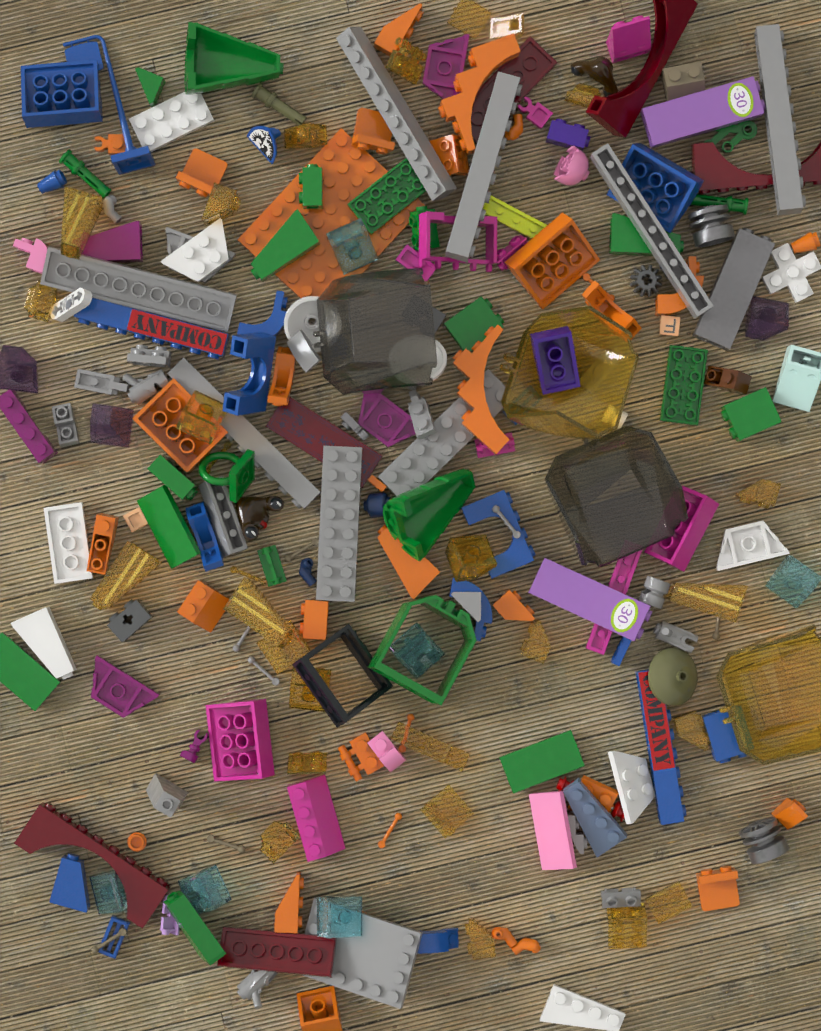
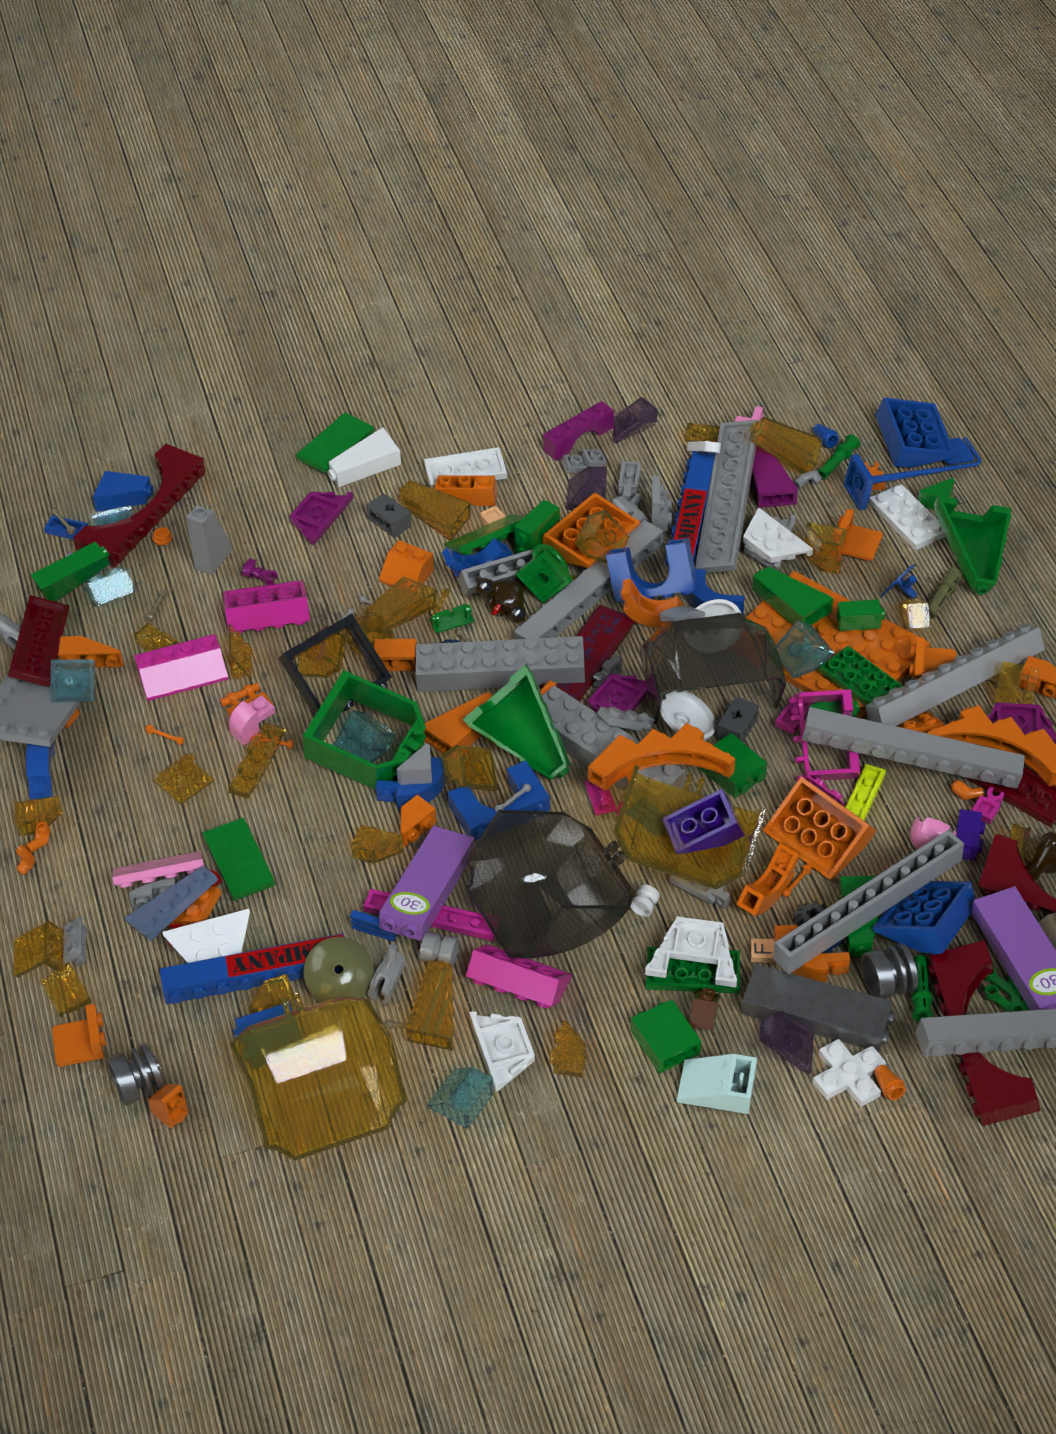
camera: 90 degrees right, 40 degrees down
none -> white wing [645,916,737,987]

